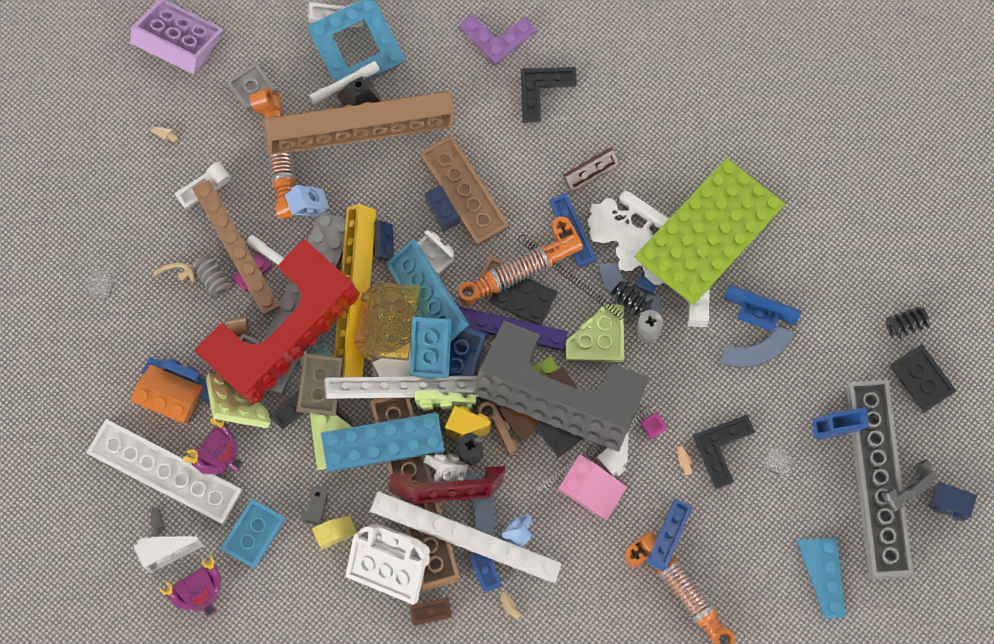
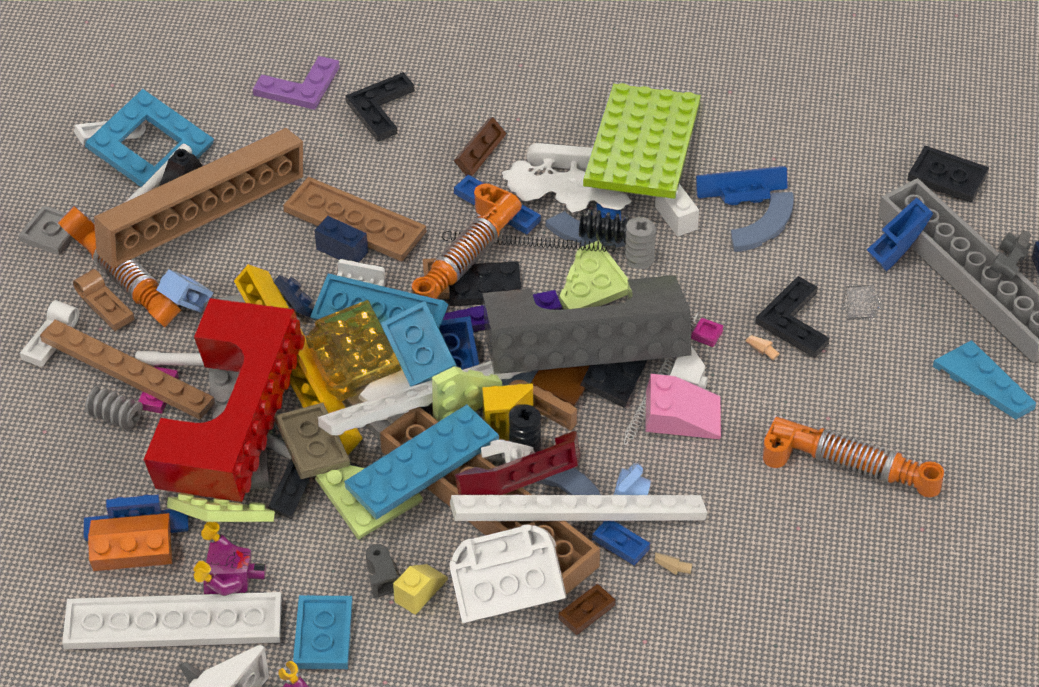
camera: 30 degrees left, 25 degrees down
tan piece [153,262,197,282] -> none
blue plate [646,498,692,572] -> none
black piece [886,307,930,339] -> none
none -> medium nougat plate [73,269,135,331]

